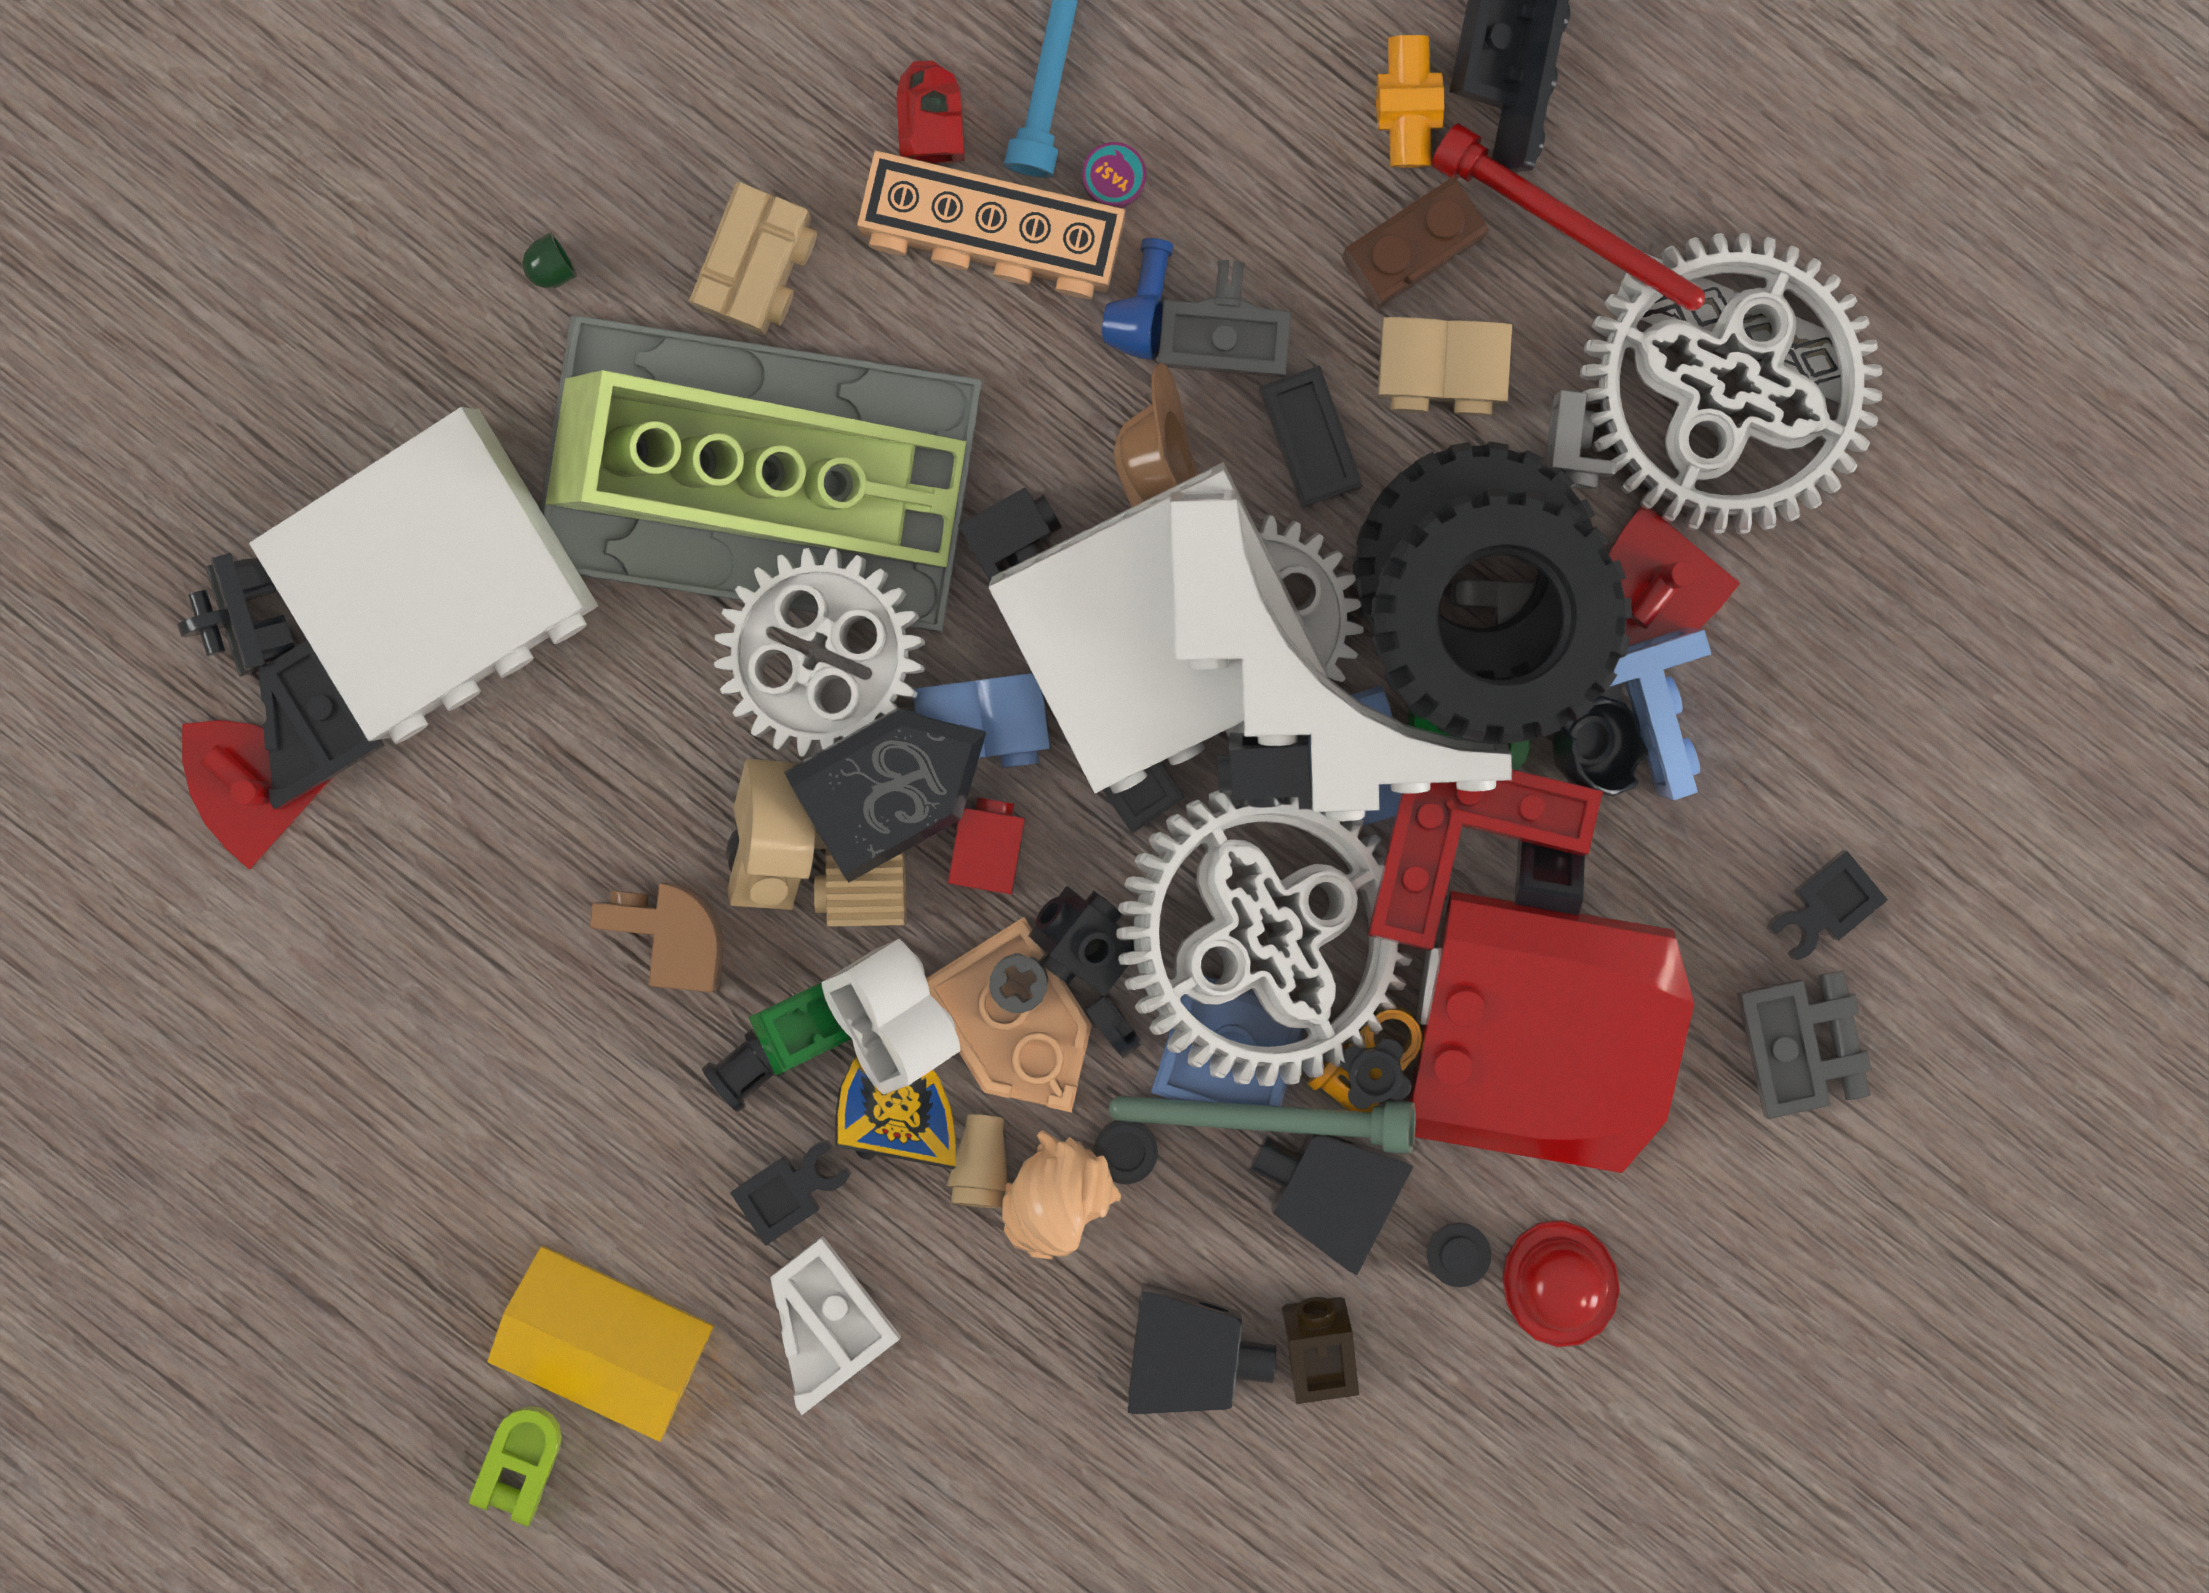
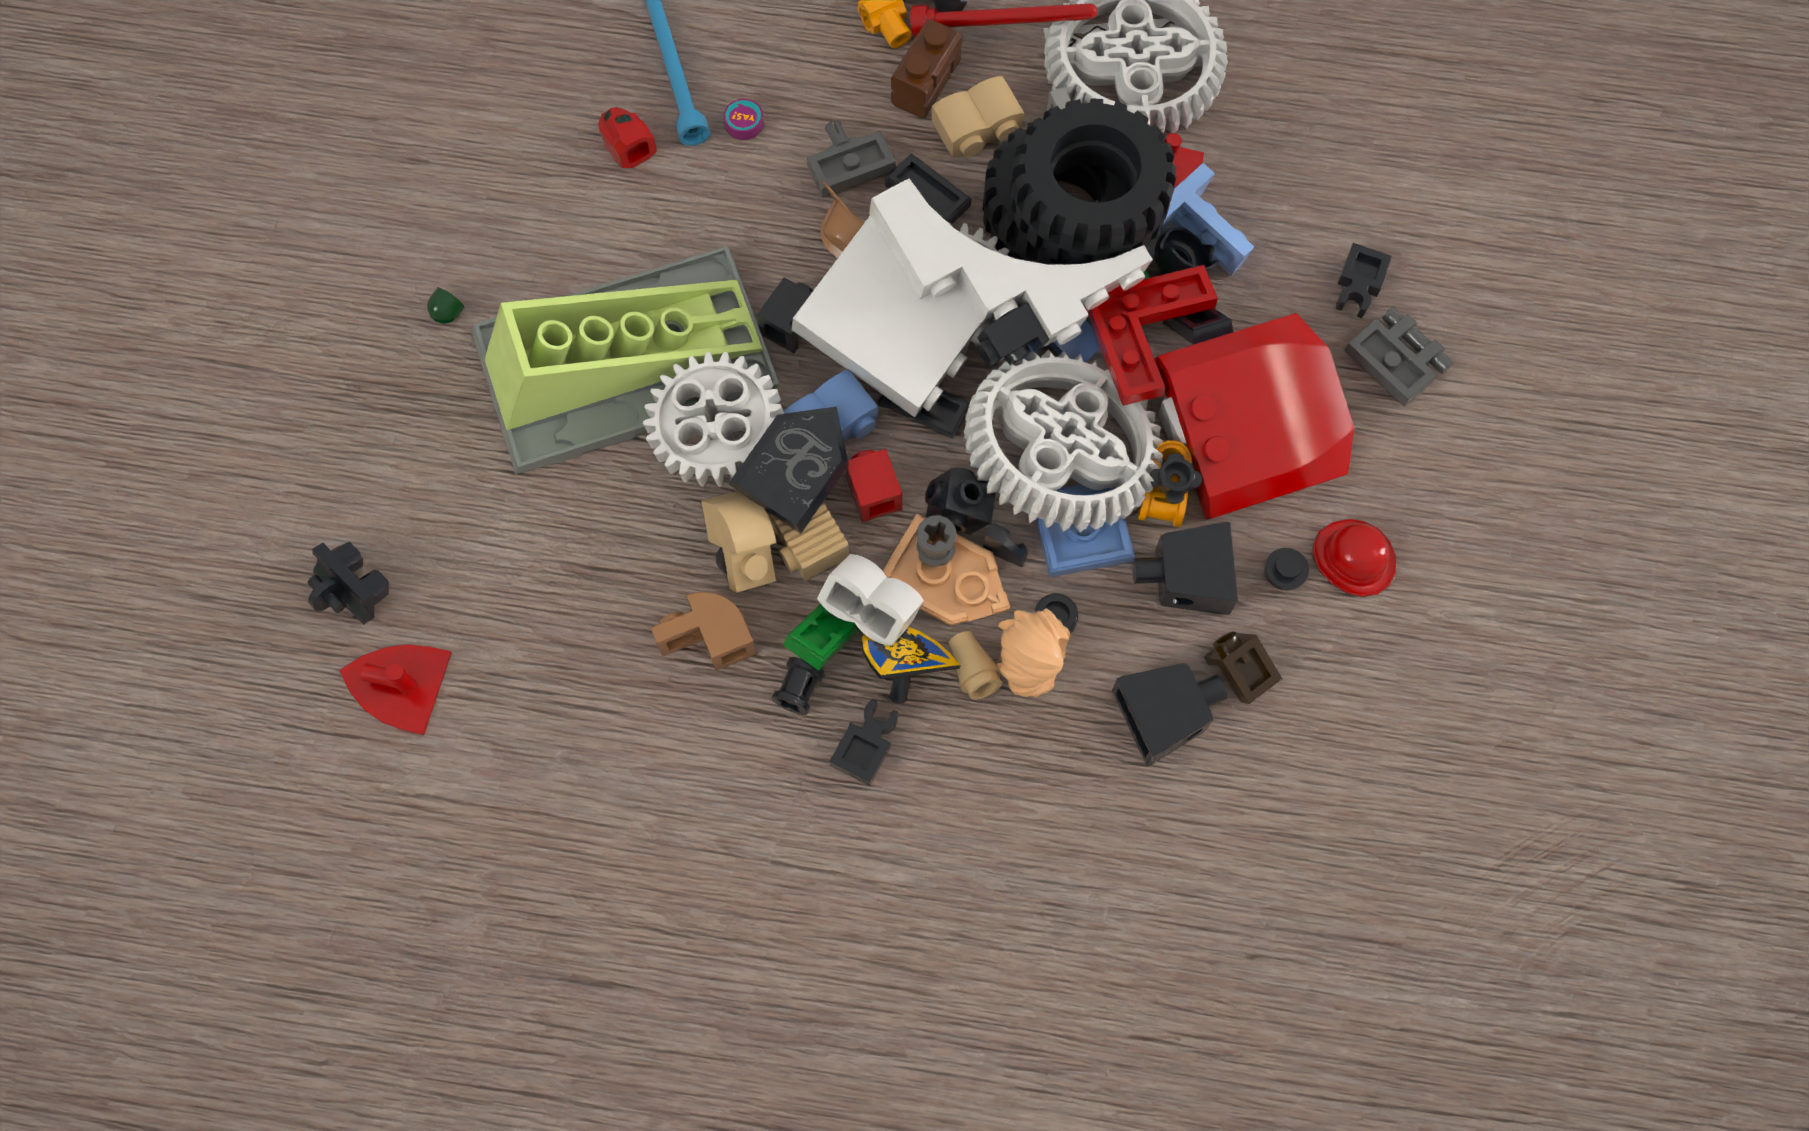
camera: 30 degrees left, 20 degrees down
white brick [249,407,598,744] -> none
black wing [259,640,385,809] -> none
lime plate [469,1406,562,1527] -> none
yellow slope [487,1245,715,1442] -> none
tan brick [689,182,817,336] -> none
white wing [770,1236,901,1415] -> none
light nougat brick [857,150,1125,299] -> none
blue bar [1102,238,1173,360] -> none
sand green piece [1109,1096,1416,1154] -> none

